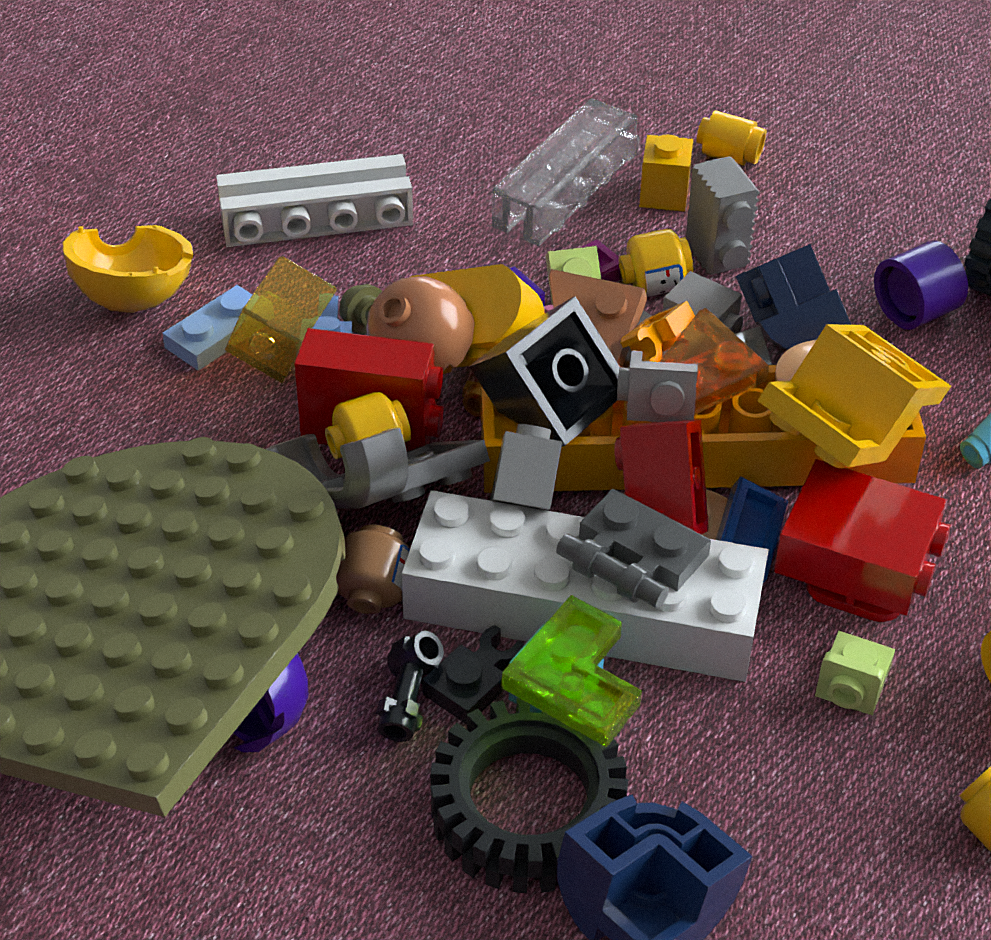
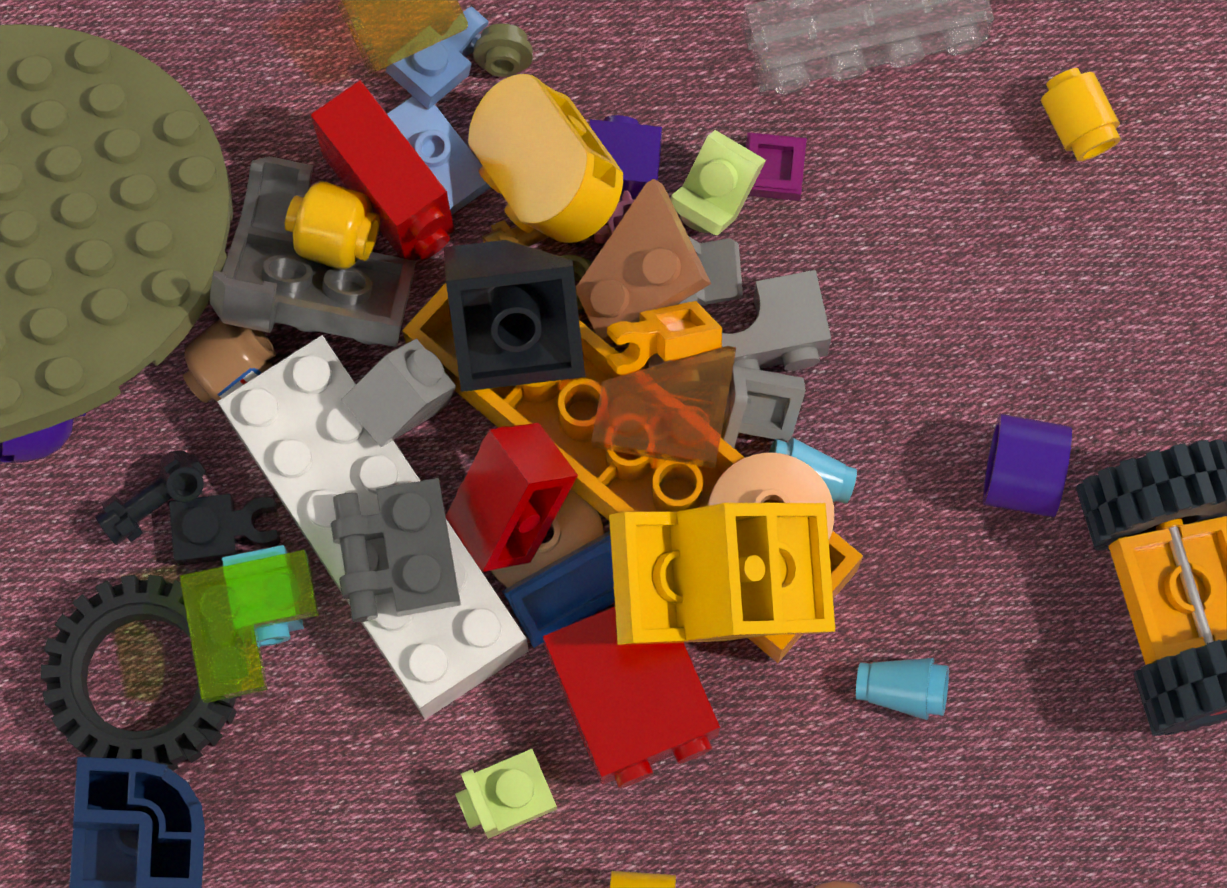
camera: 45 degrees right, 30 degrees up
nougat cylinder [366,276,475,371] -> none
light grey bracket [617,351,698,422] -> none
yellow head [619,229,694,297] -> none
yellow brick [639,134,693,212] -> none
light grey brick [686,156,760,275] -> none
dark blue brick [736,244,852,350] -> none

